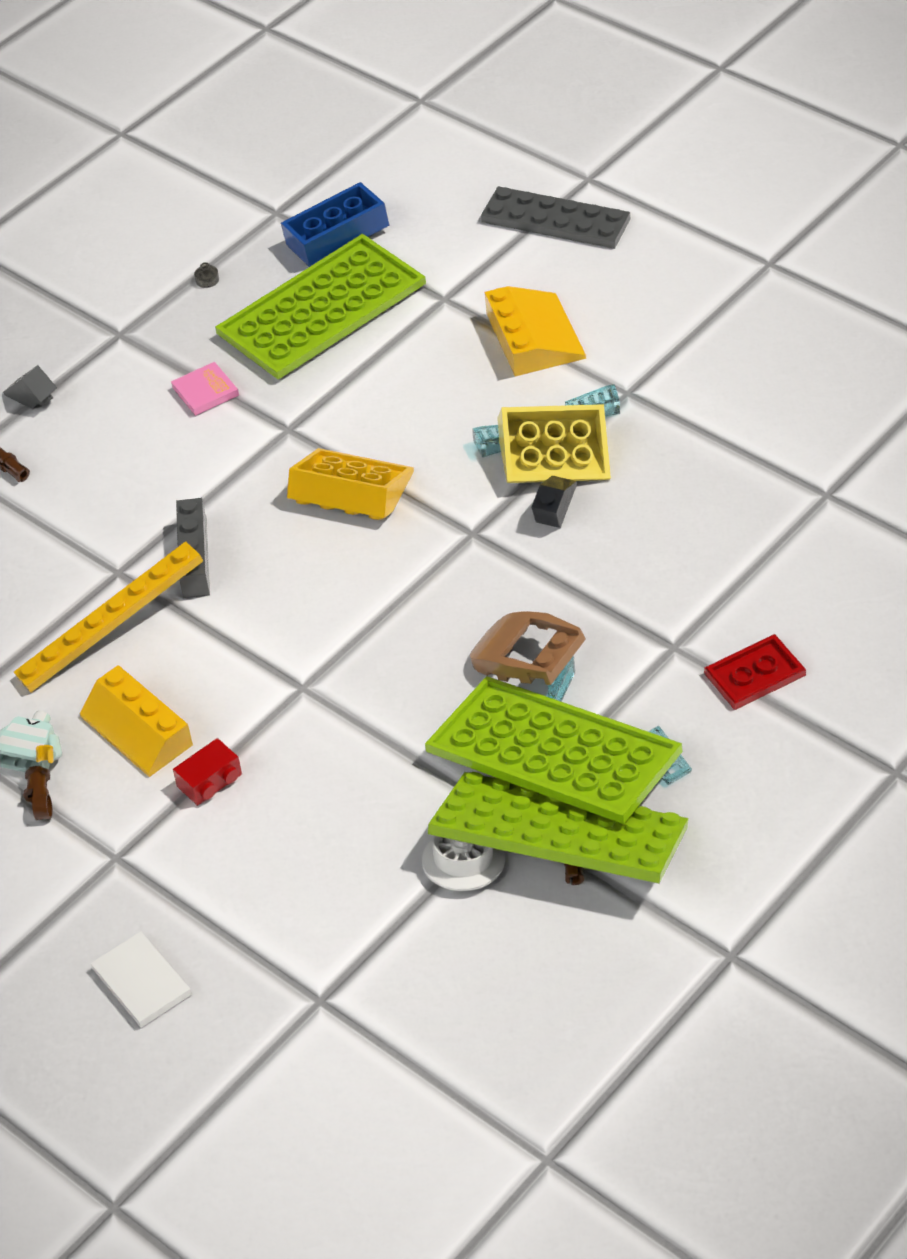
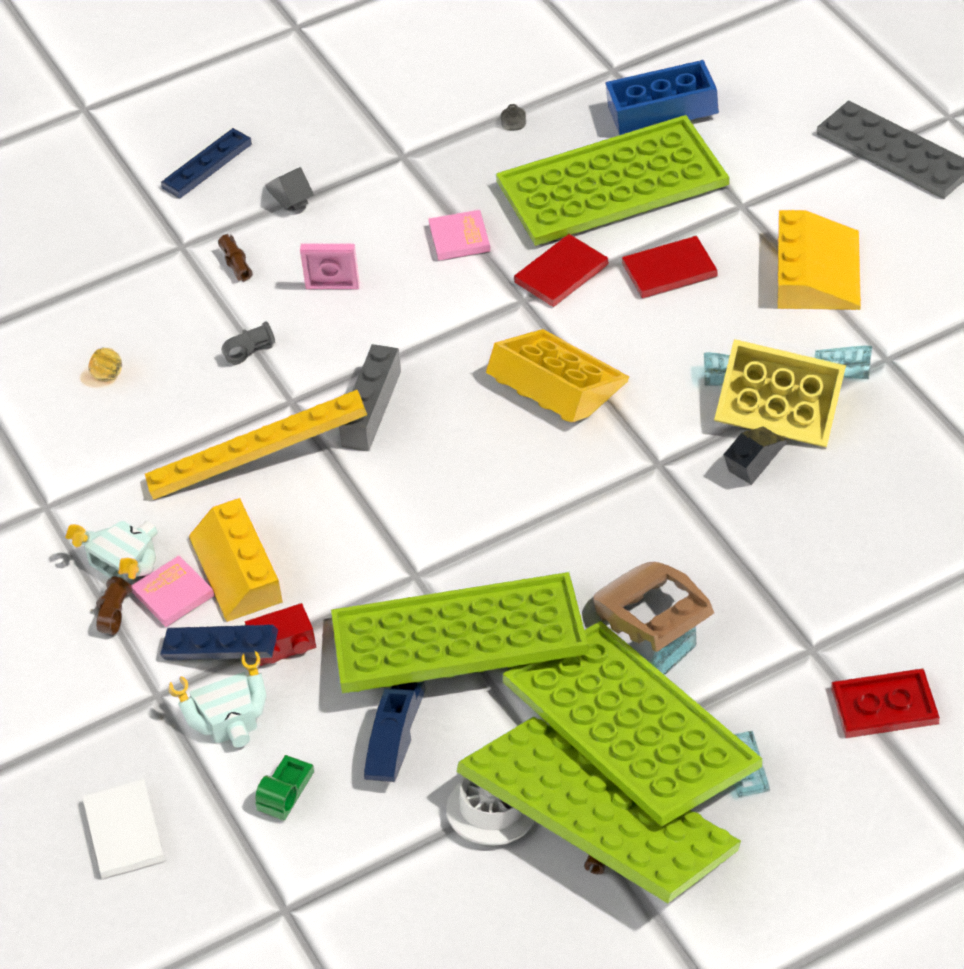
camera: 20 degrees right, 0 degrees up
none -> bright pink tile [131,556,214,627]
none -> dark blue plate [160,625,279,660]
none -> light aqua torso [168,651,267,747]
none -> dark grey connector [221,321,275,365]
none -> green plate [255,755,314,821]
none -> bright pink tile [300,244,360,289]
none -> lime plate [331,572,589,694]
none -> dark blue slope [364,681,426,782]
none -> red tile [514,234,609,307]
none -> red tile [622,235,718,298]

